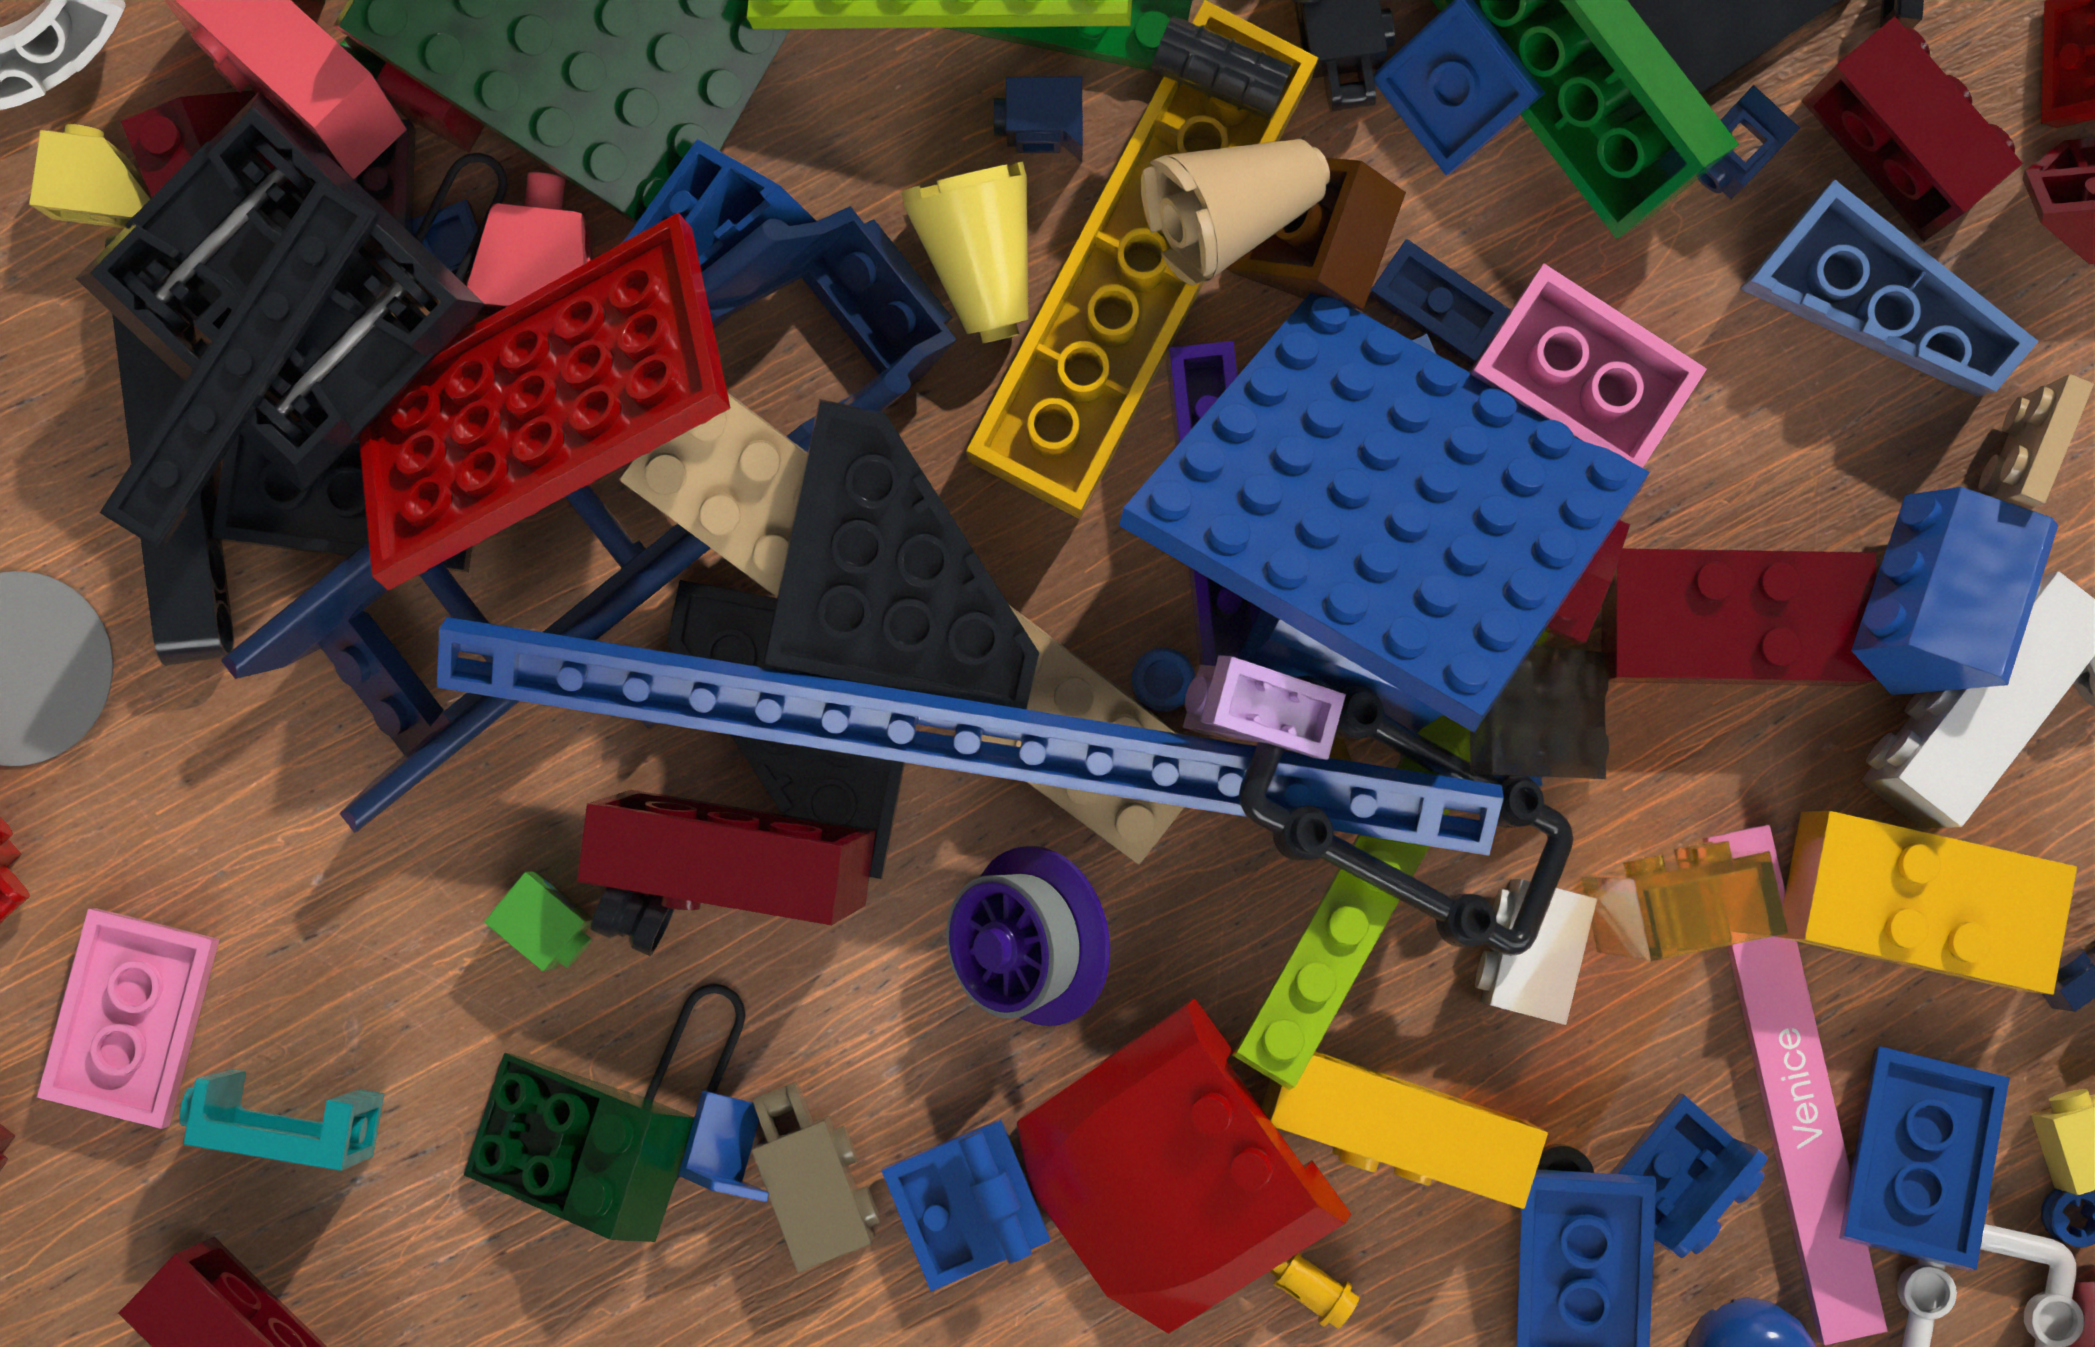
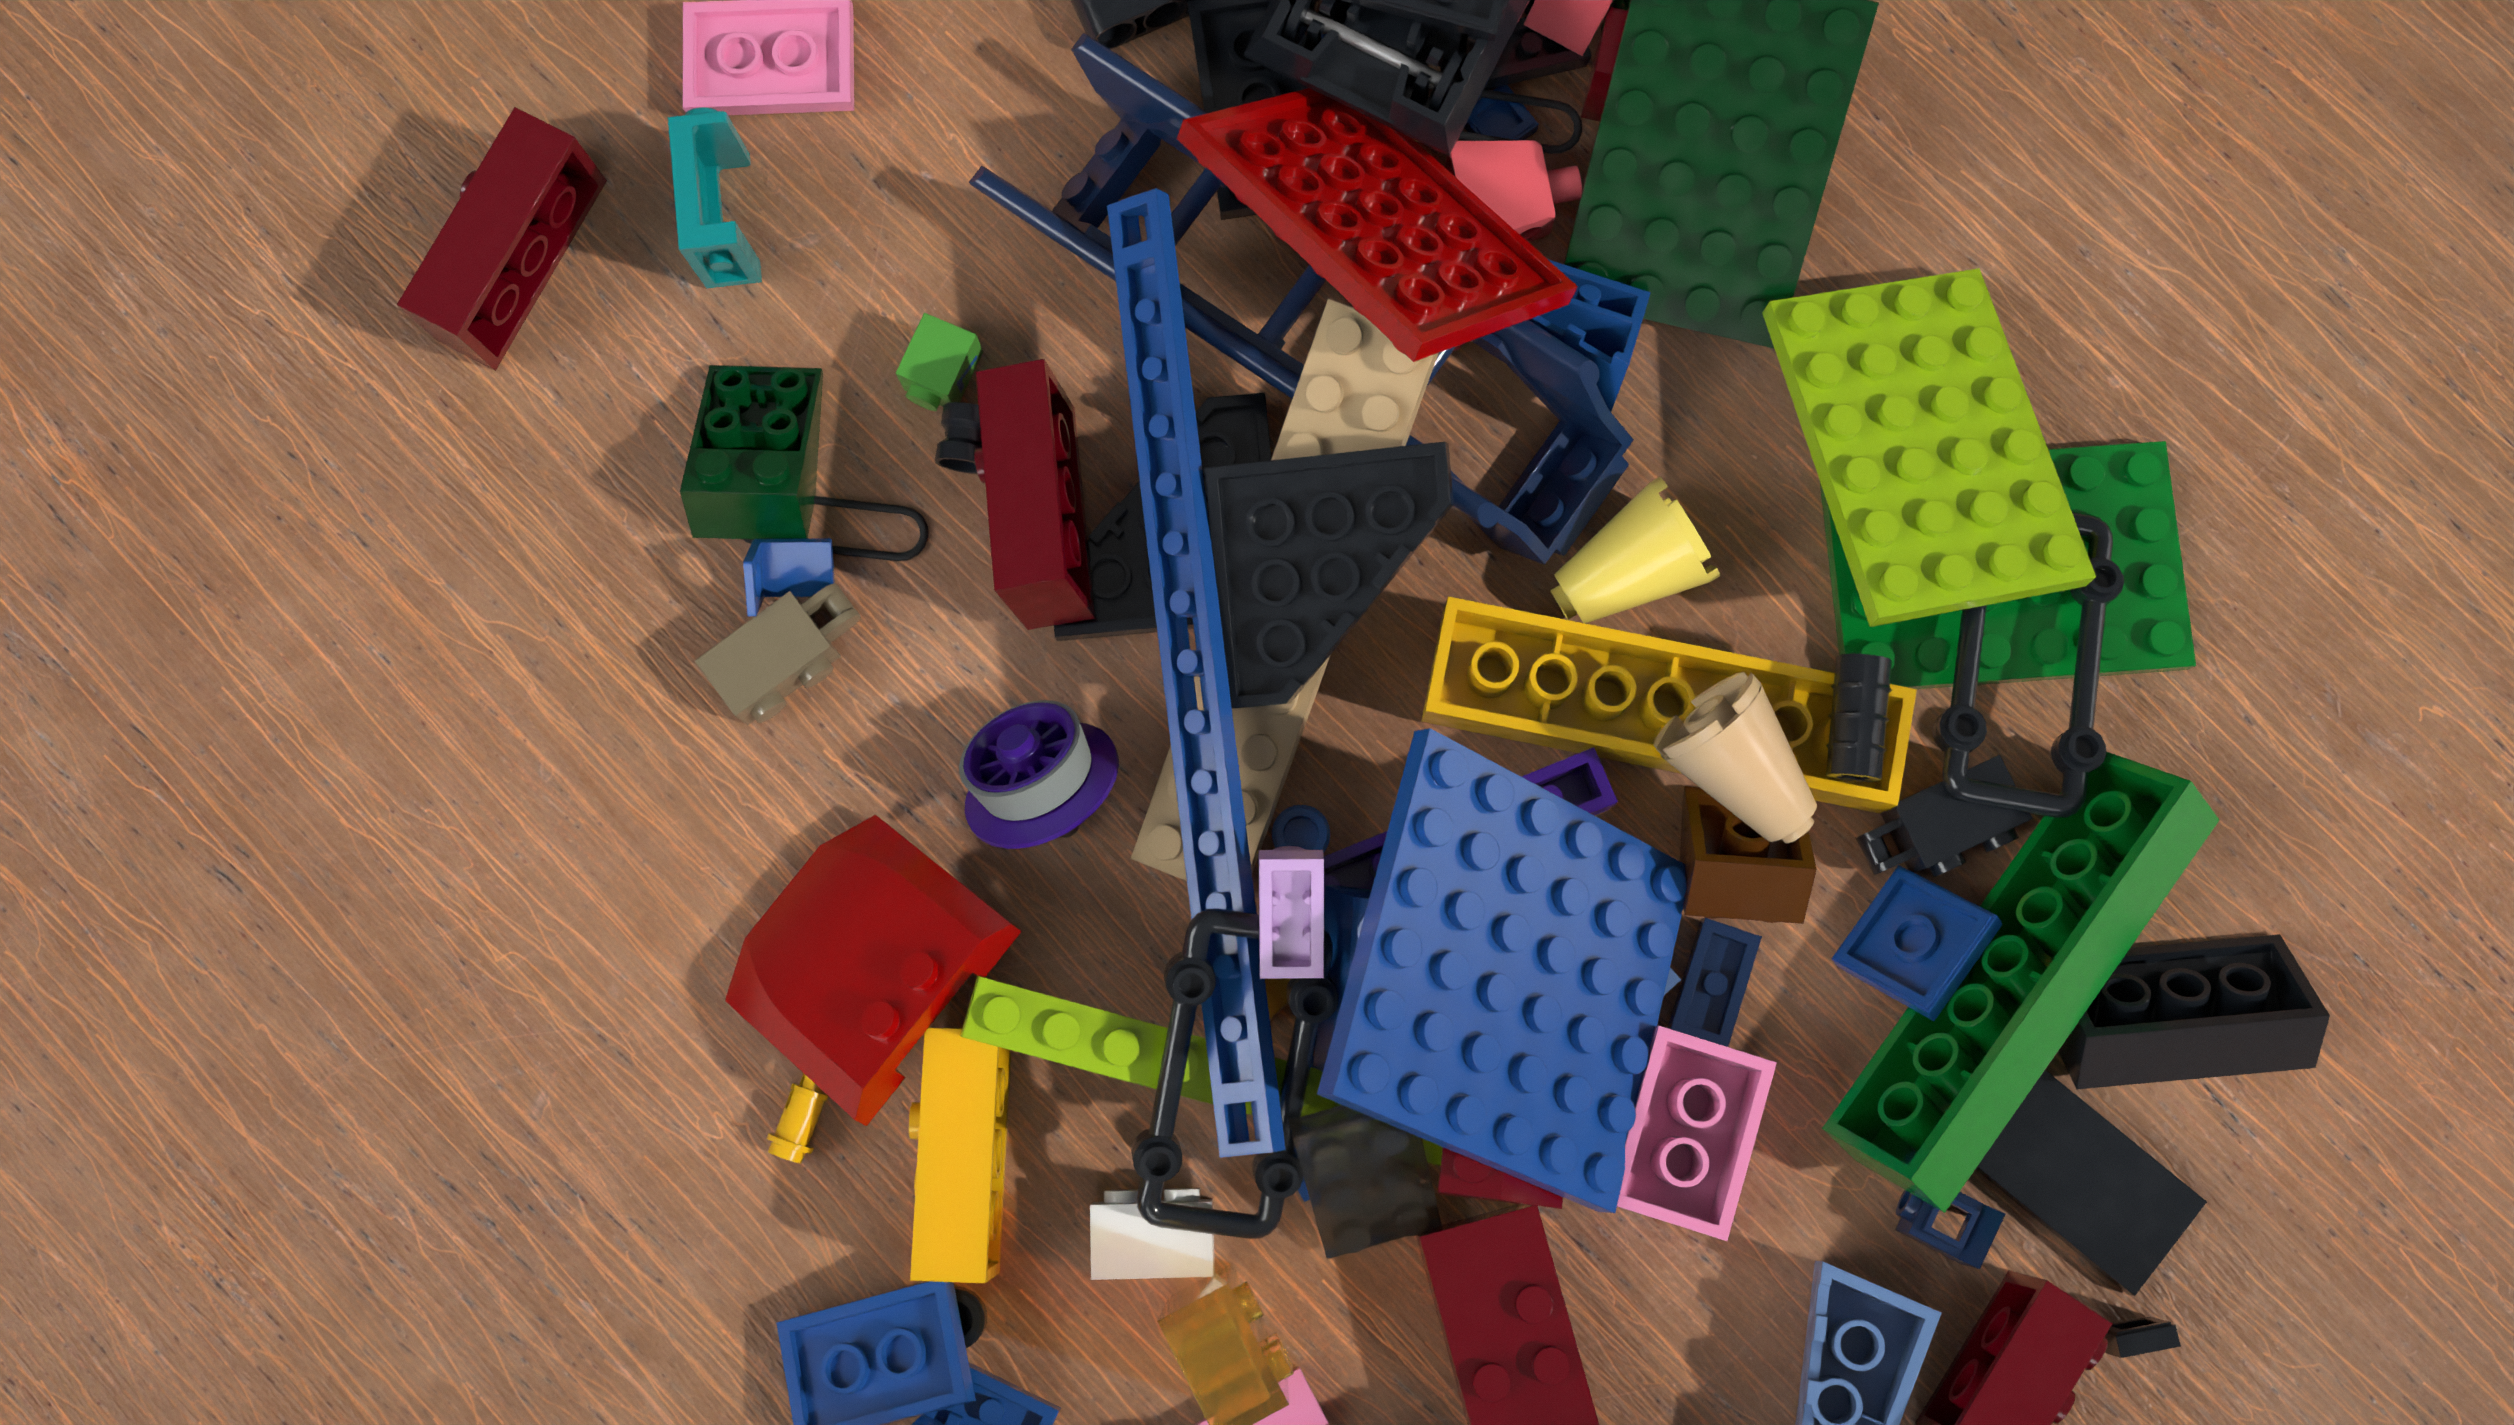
camera: 75 degrees right, 5 degrees down
blue plate [881,1118,1051,1291] -> none
dark blue window [994,76,1083,162] -> none

